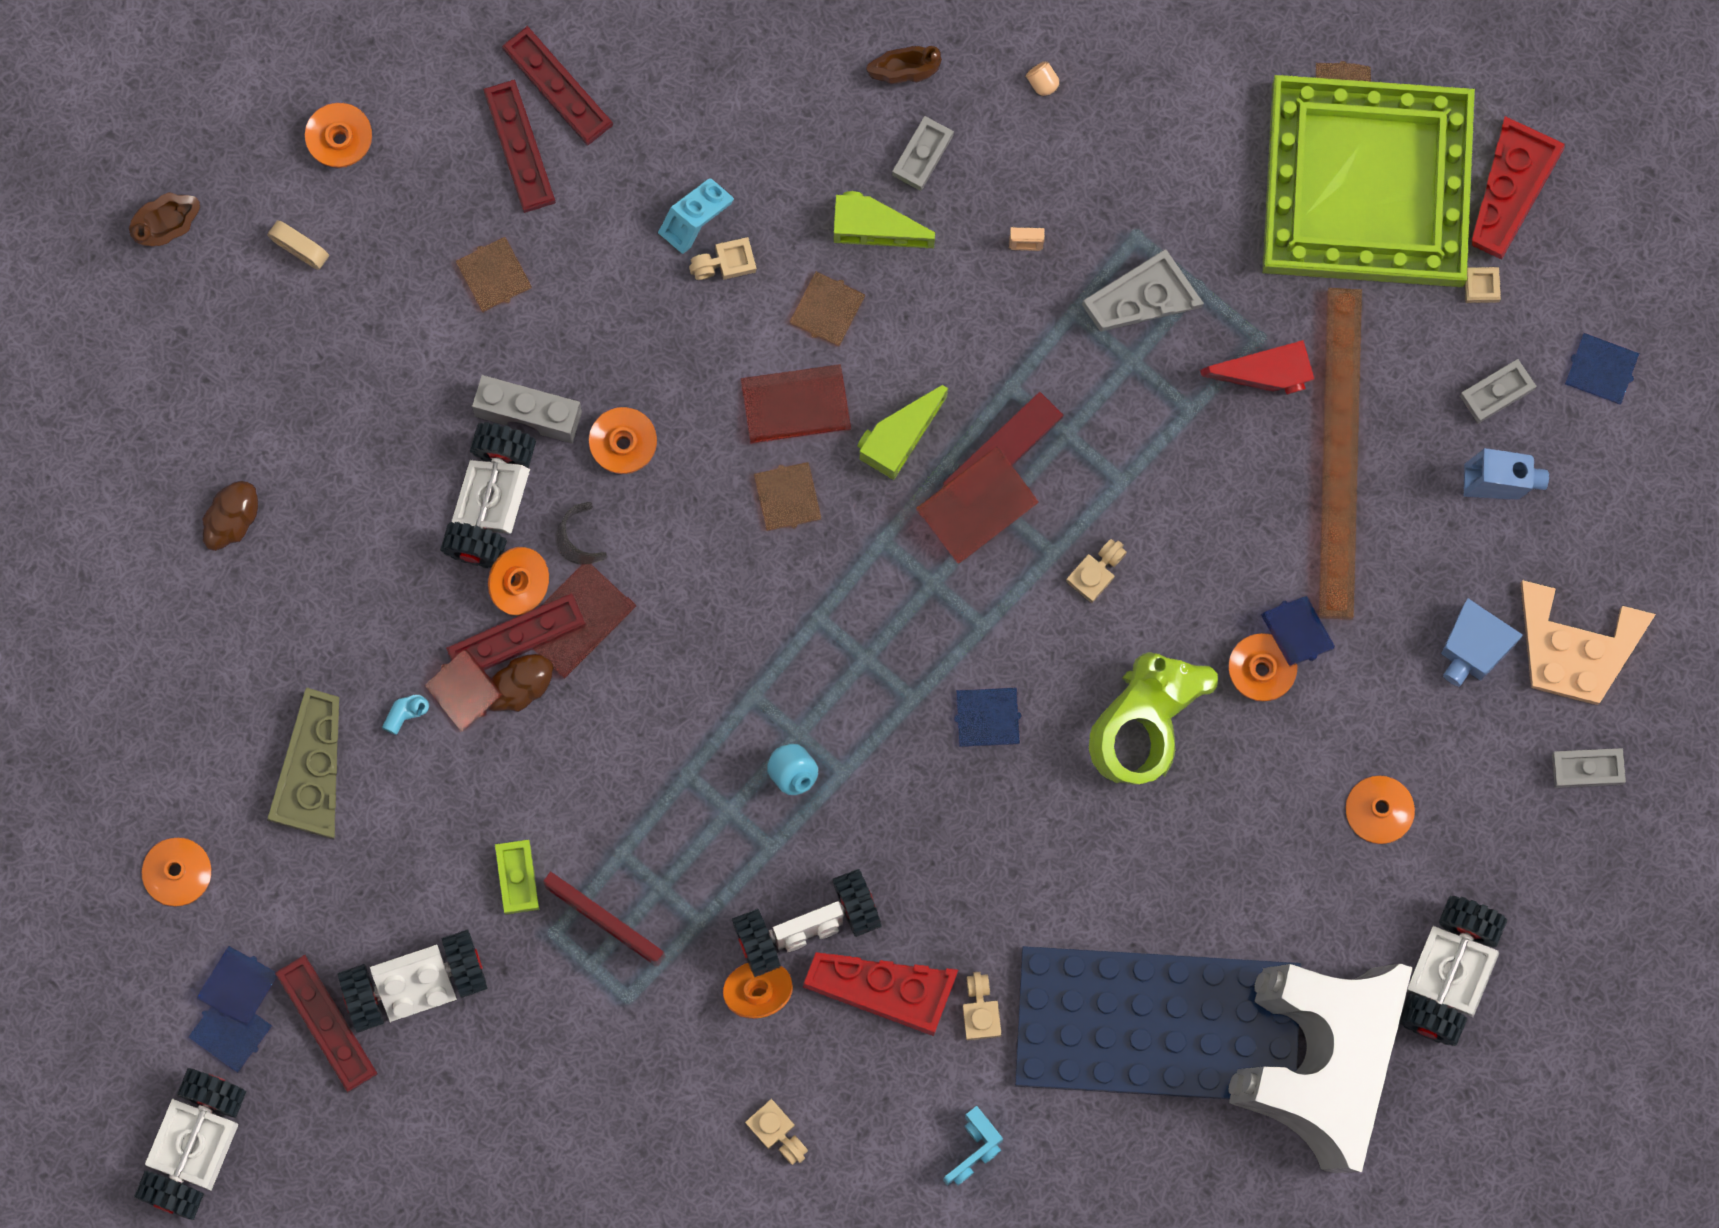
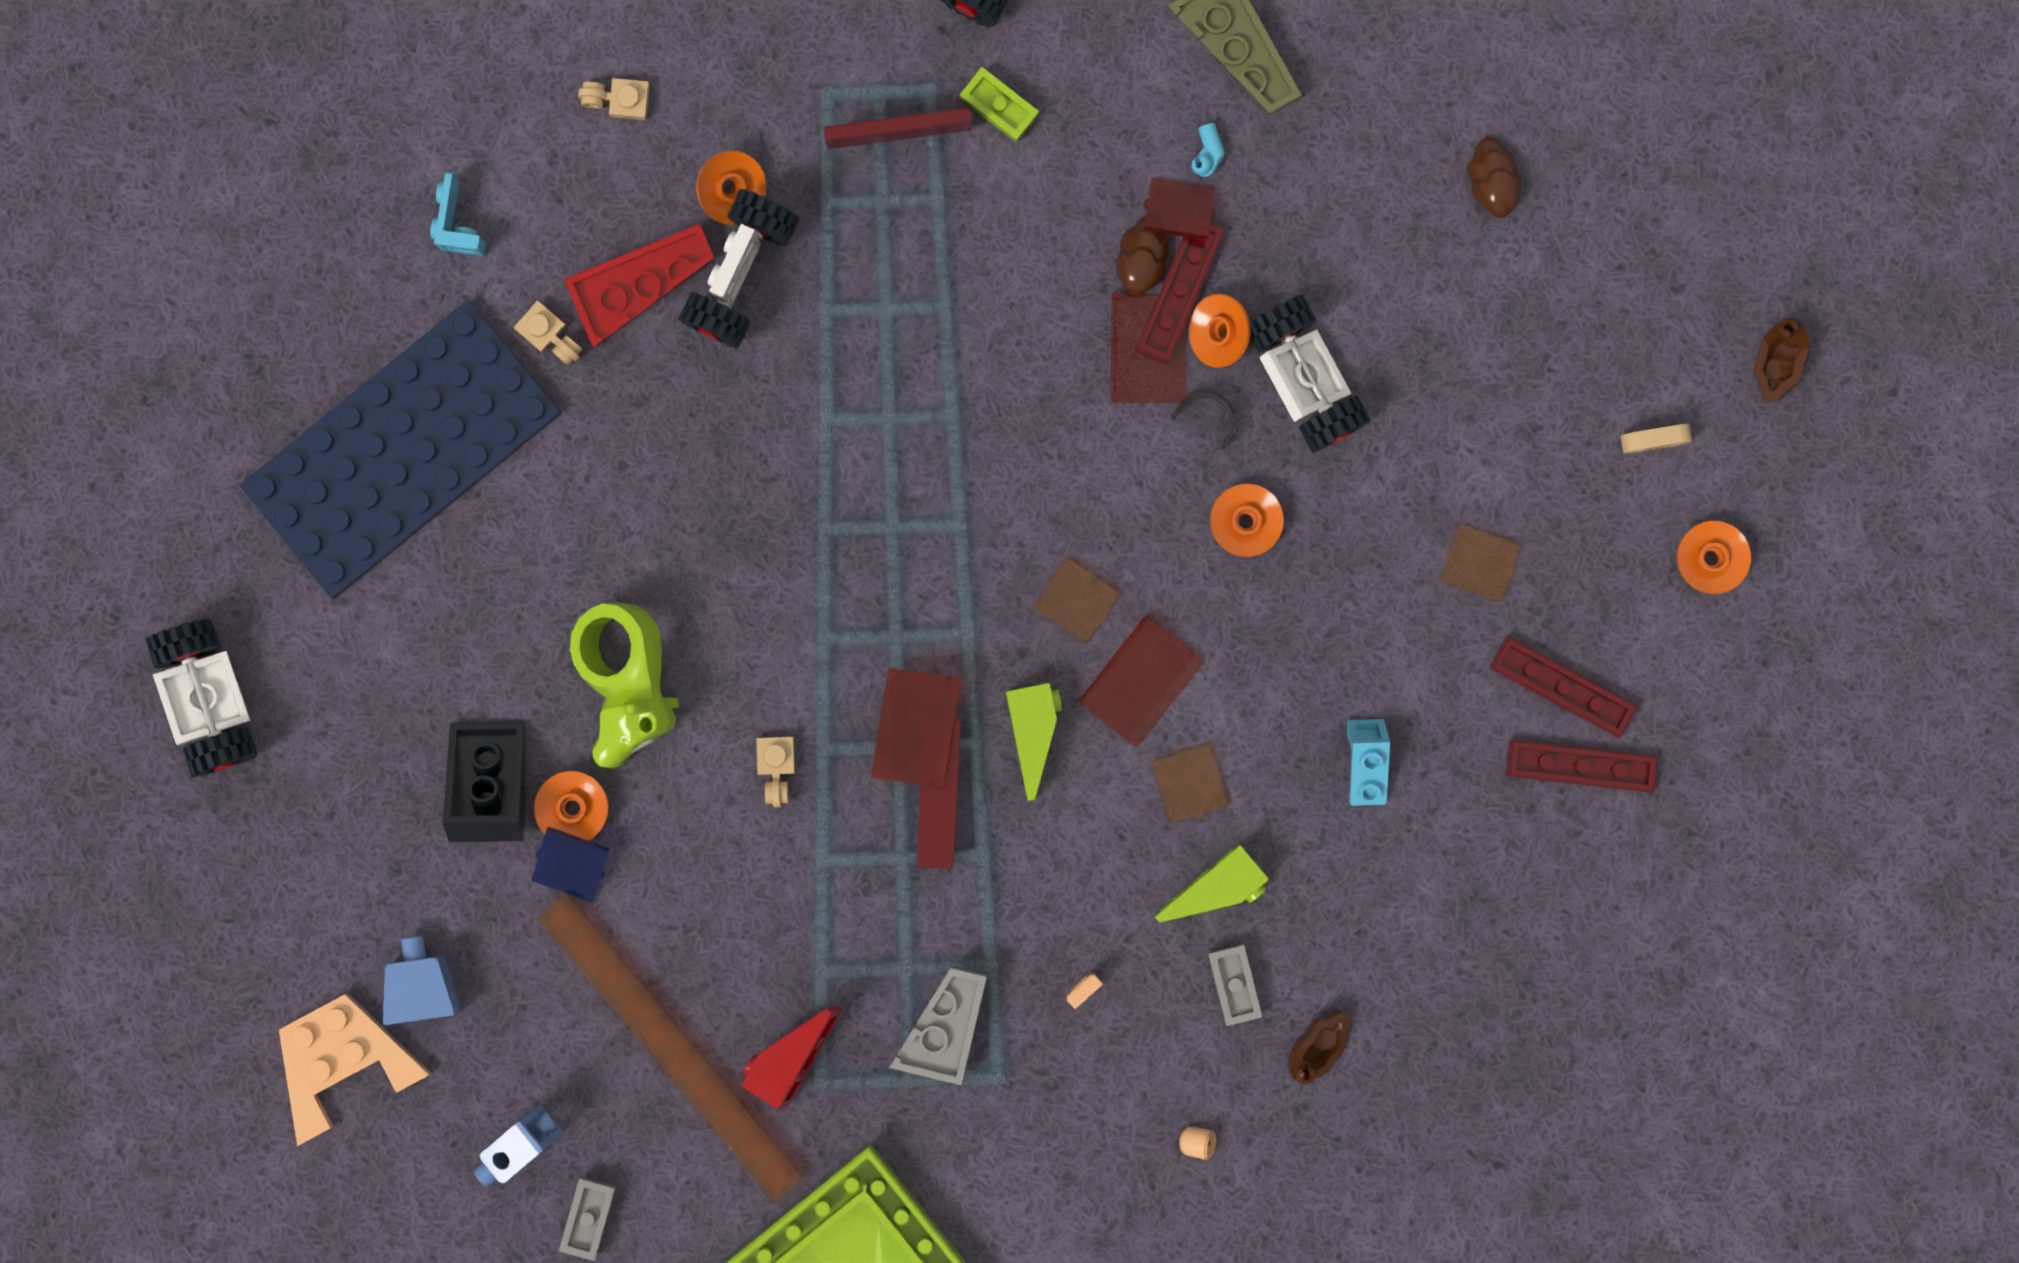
camera: 135 degrees right, 10 degrees up
light grey arch [472,375,582,444] -> none
tan plate [689,237,757,280] -> none
medium azure head [767,744,818,795] -> none
clear blue piece [954,688,1022,747] -> none
piece [1229,964,1412,1173] -> none
orange dish [1346,776,1415,844] -> none
light grey plate [1552,748,1626,788] -> none
none -> black slope [443,722,526,842]

